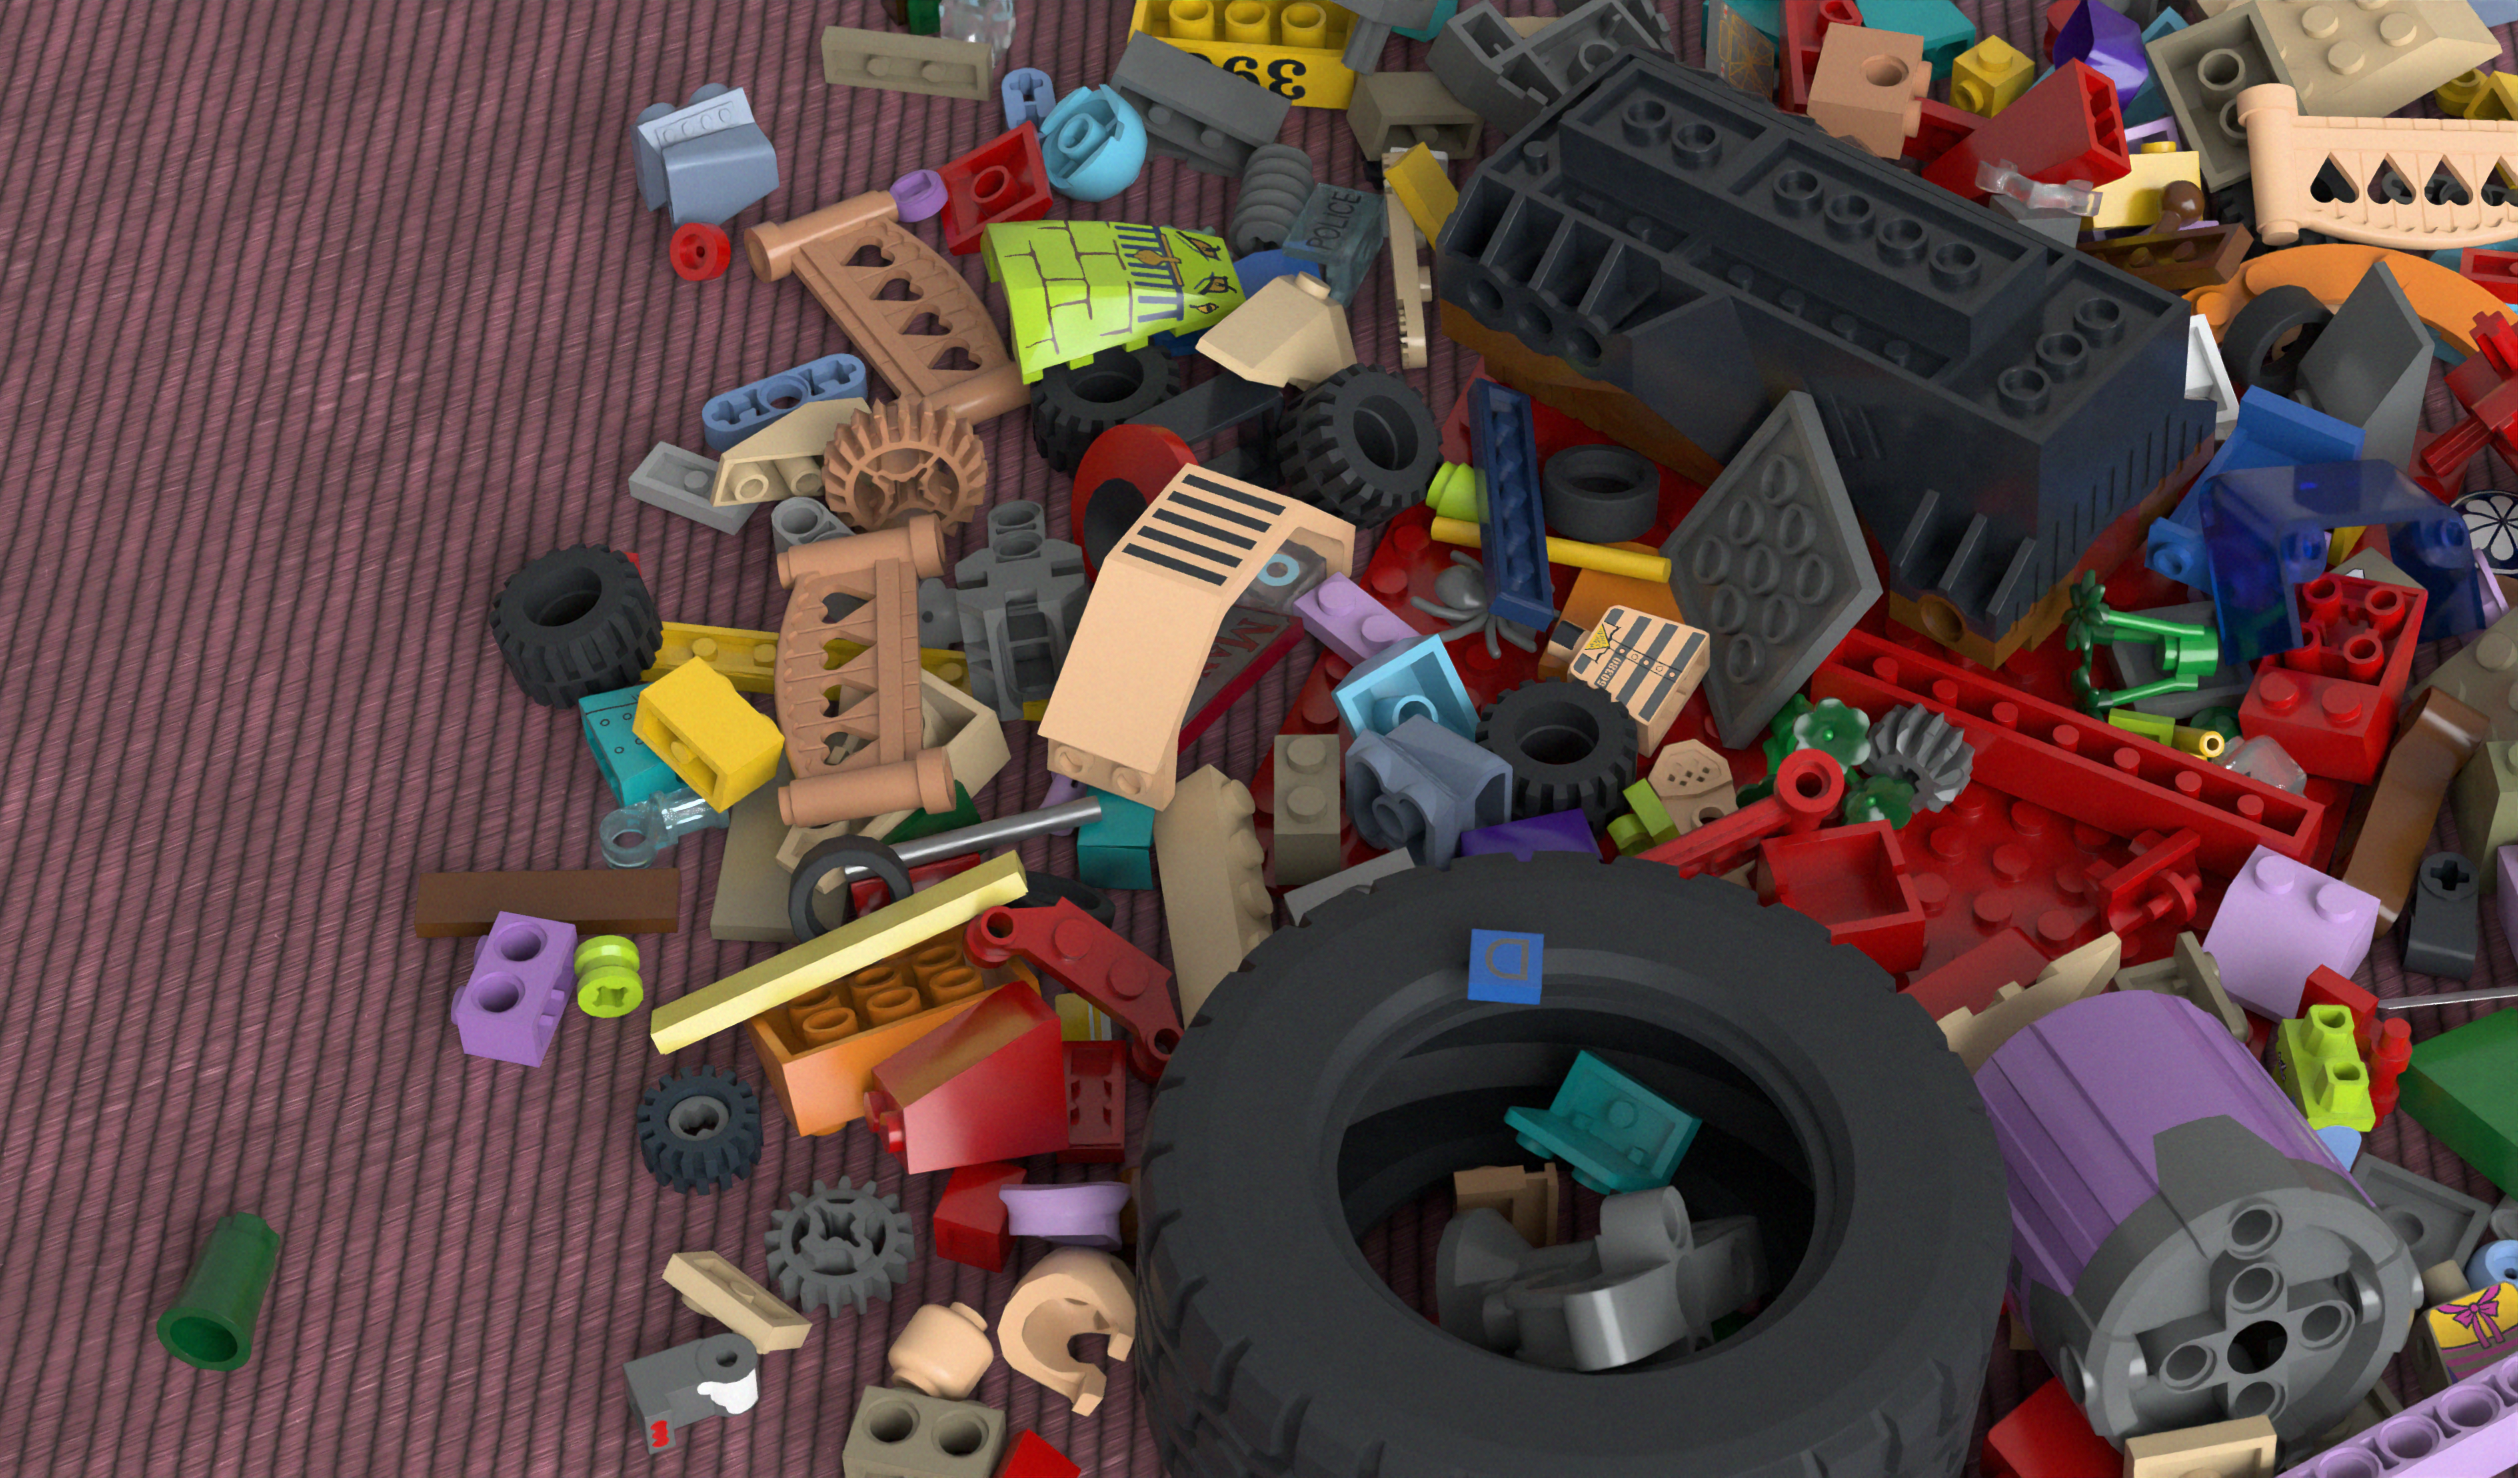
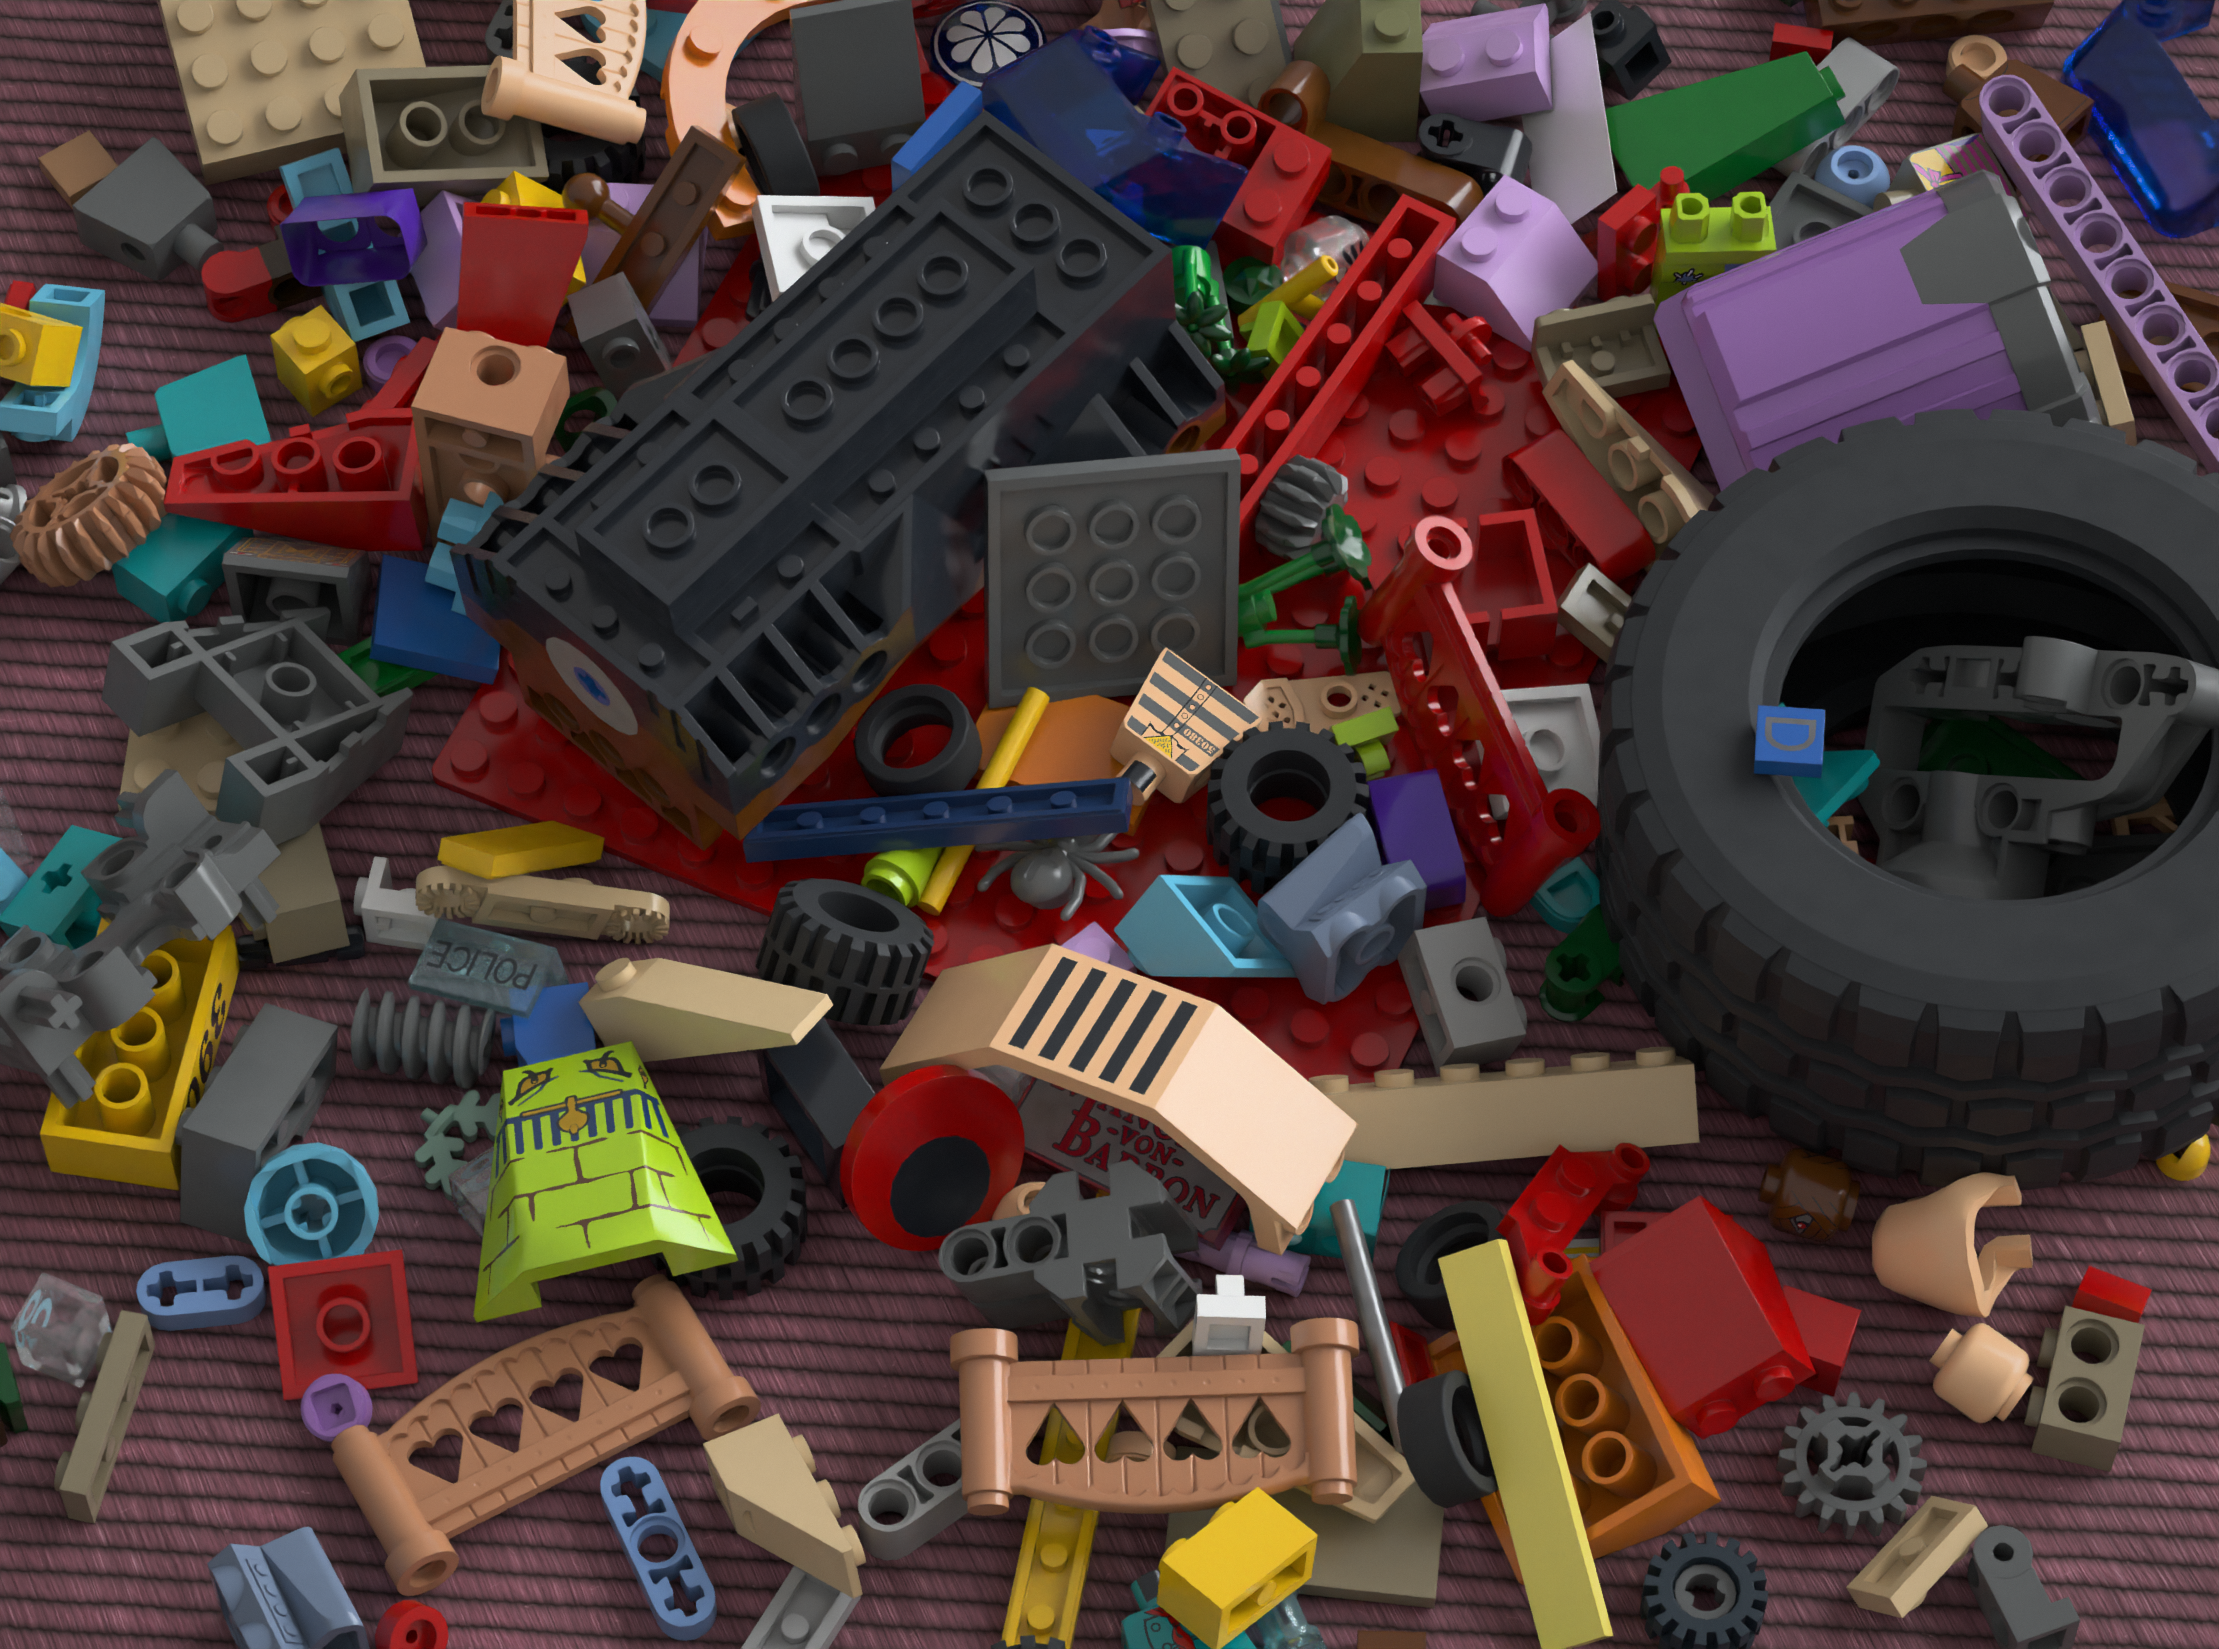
camera: 90 degrees left, 10 degrees up
nougat gear [821,393,989,537] -> none
lavender hat [999,1181,1132,1252] -> none
dark tan brick [1274,734,1341,885] -> none
clear arm [1975,158,2103,216] -> none
none -> white tile [1192,1274,1266,1356]

